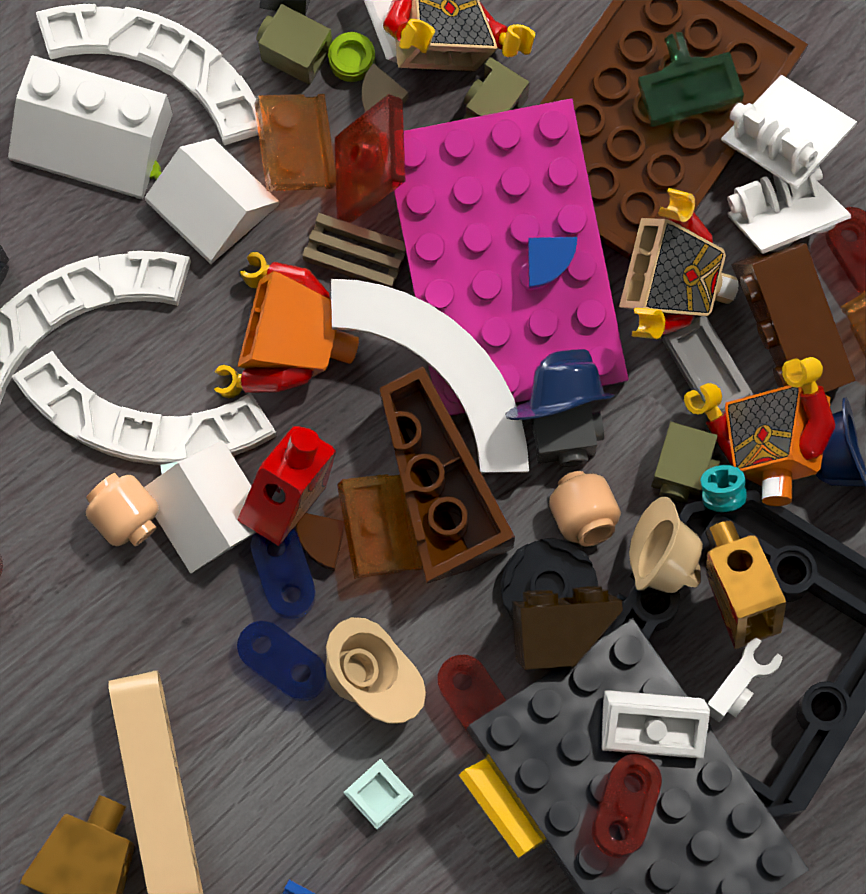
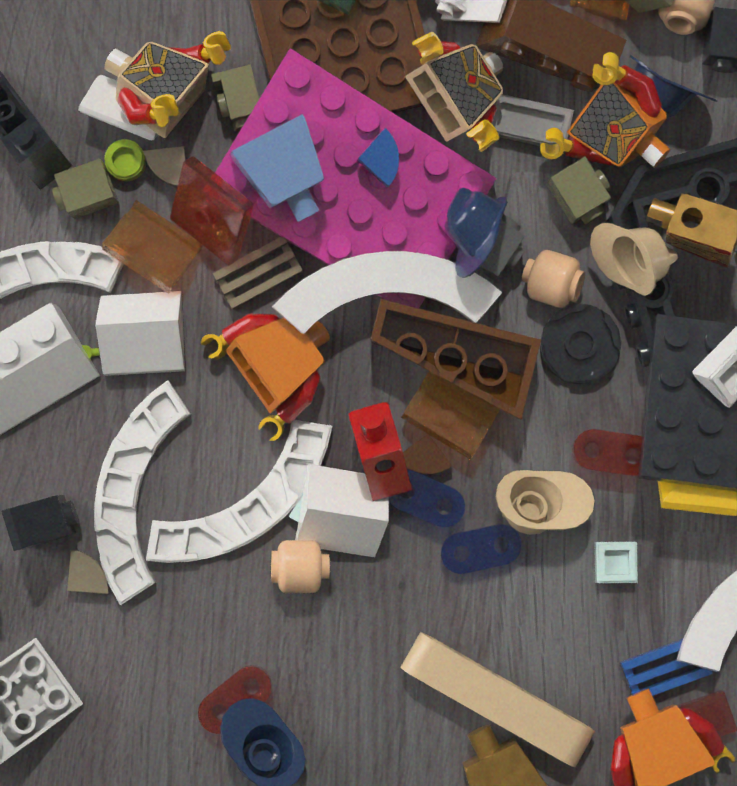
camera: 50 degrees left, 10 degrees up
dark brown slope [512,586,623,670] -> none
teal bush [700,465,747,512] -> none
none -> medium blue torso [230,114,324,222]

